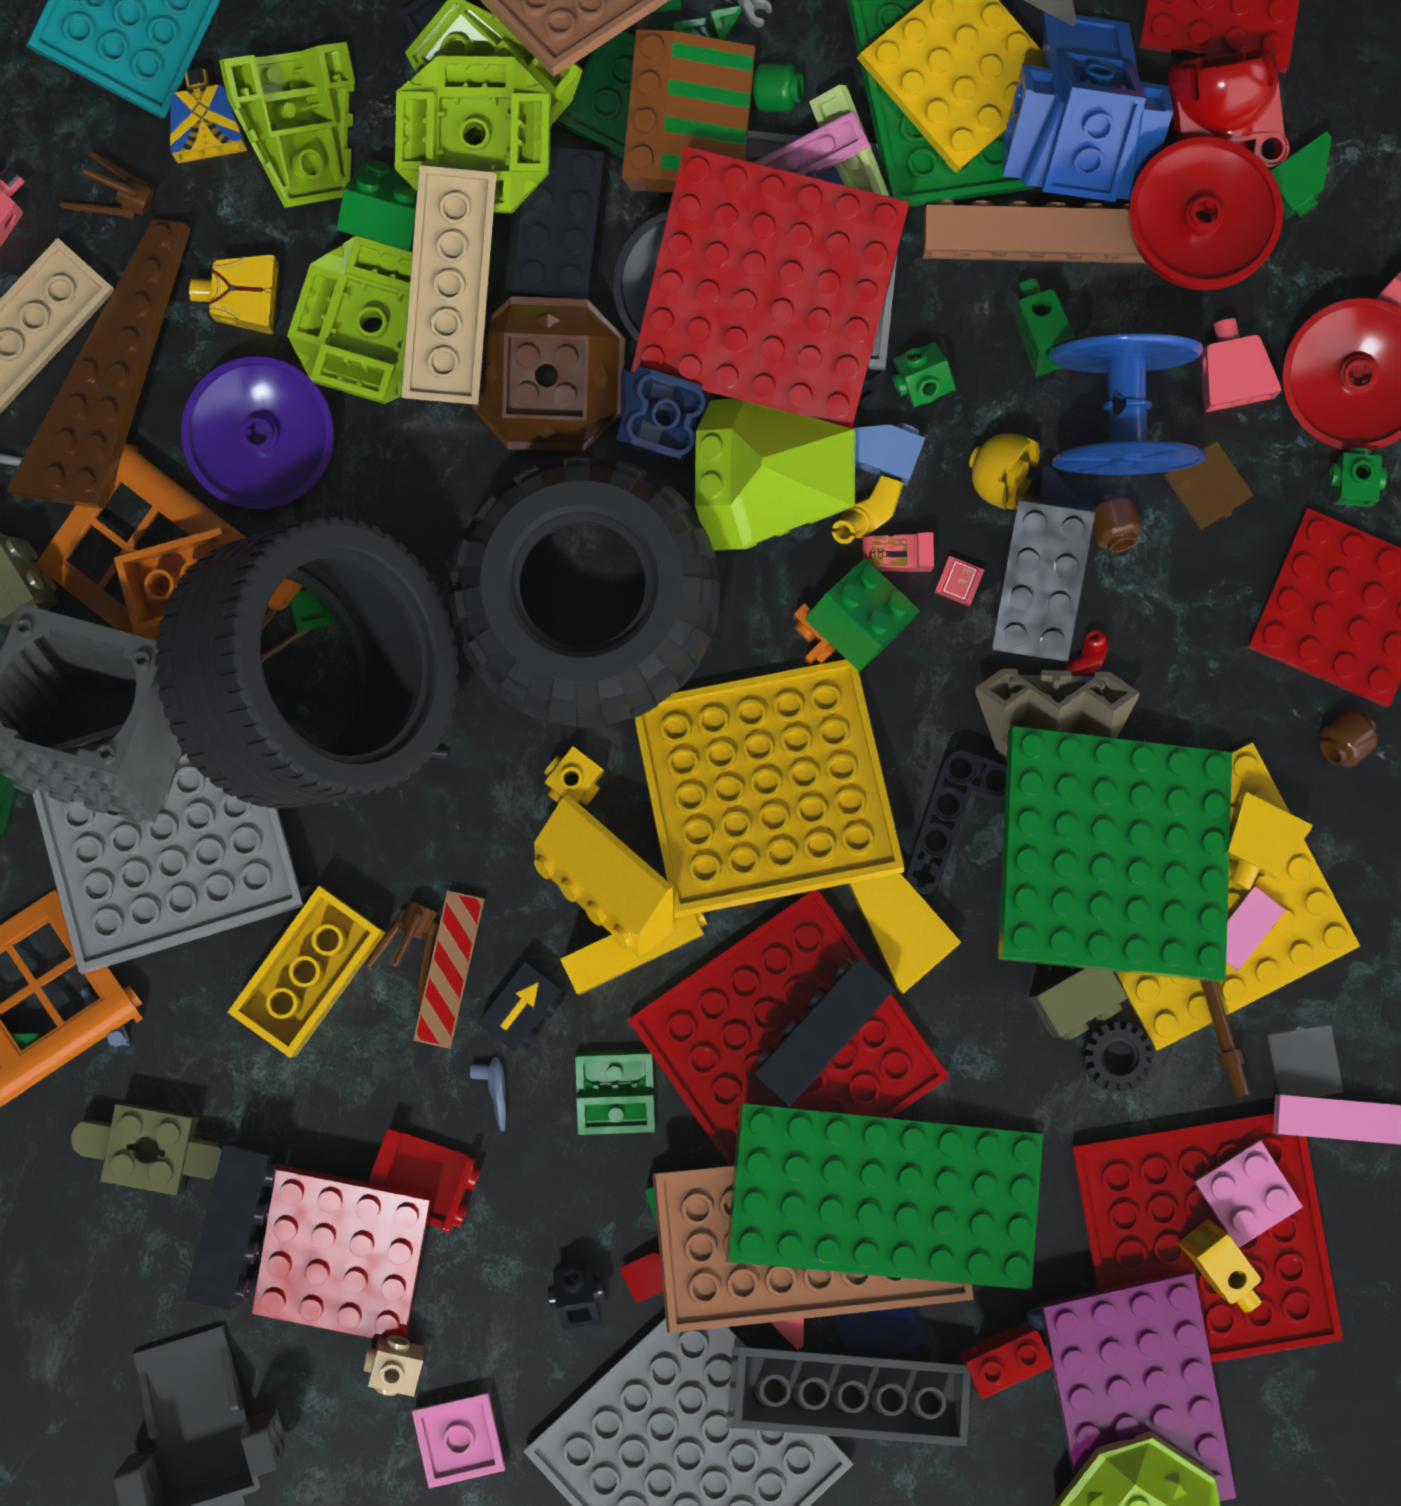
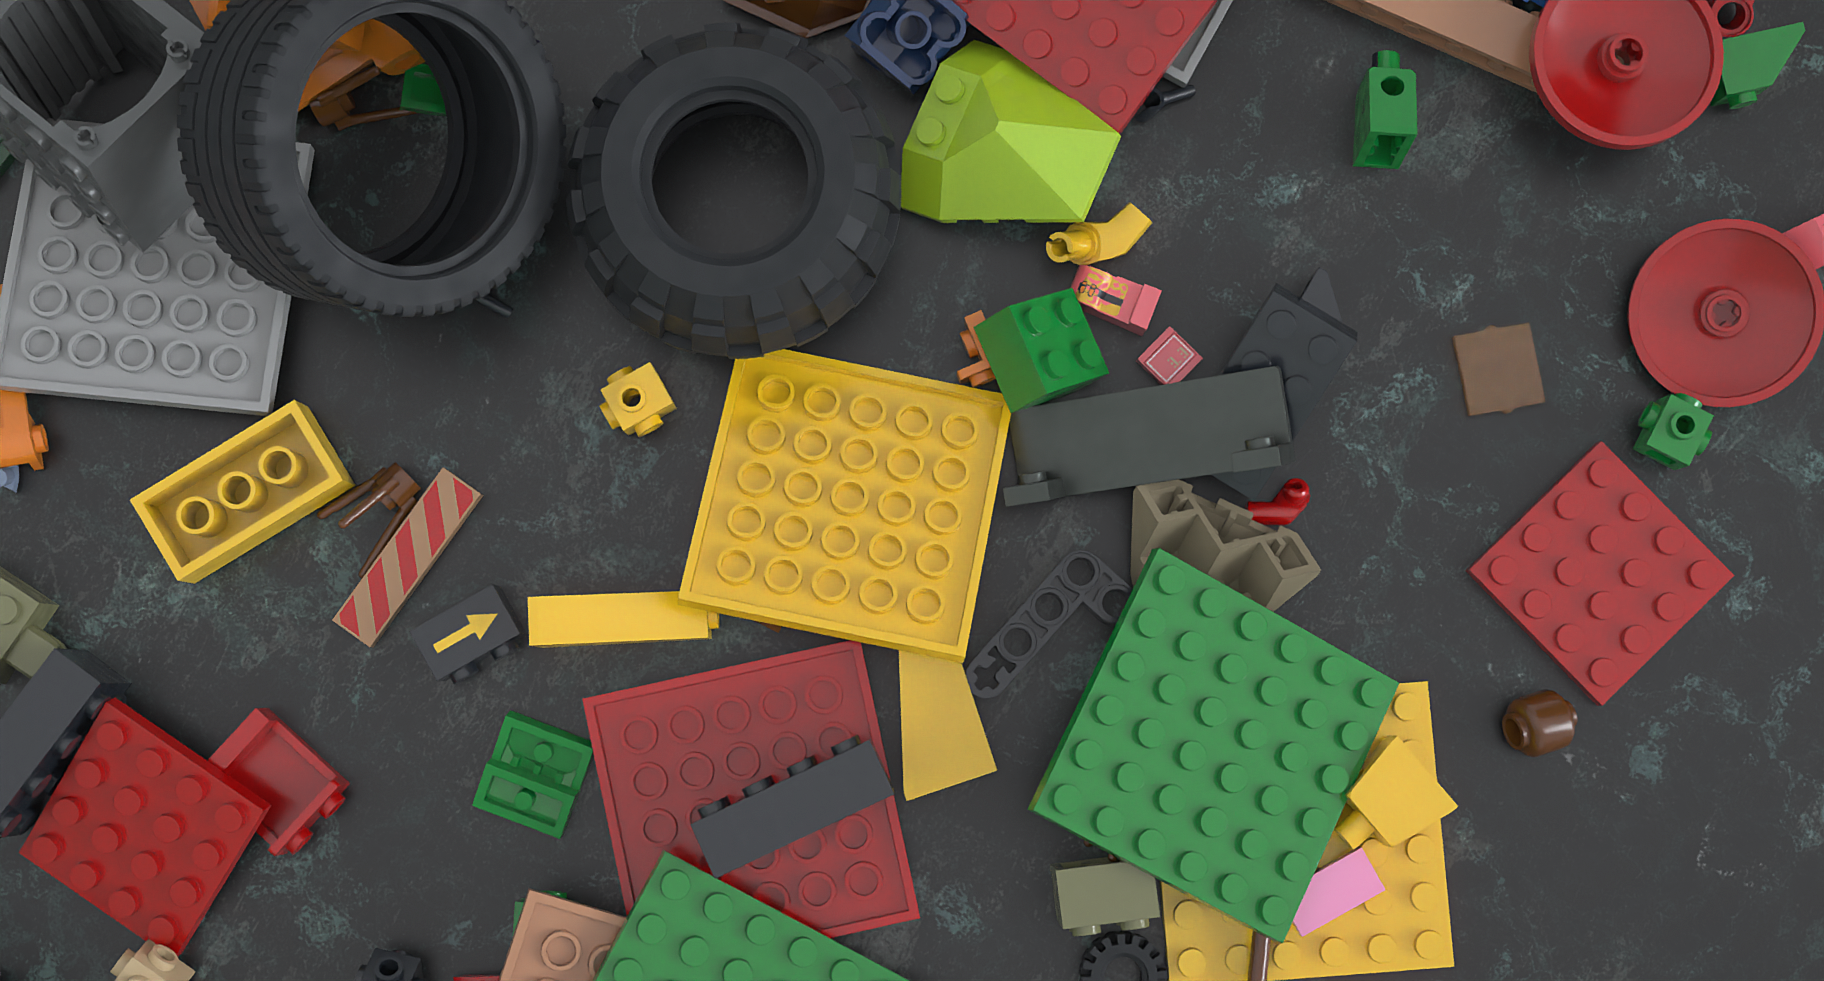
camera: 20 degrees right, 0 degrees up
sand blue bar [470,1057,506,1131] -> none
yellow slope [534,794,673,958] -> none
medium blue slope [852,423,925,486] -> none
green brick [892,342,956,407] -> none
yellow cylinder [969,432,1040,511] -> none
blue piece [1050,334,1206,475] -> none
reddish brown head [1092,494,1143,553] -> none
coral torso [1201,318,1281,413] -> none
none -> pearl dark grey bracket [1003,366,1296,507]

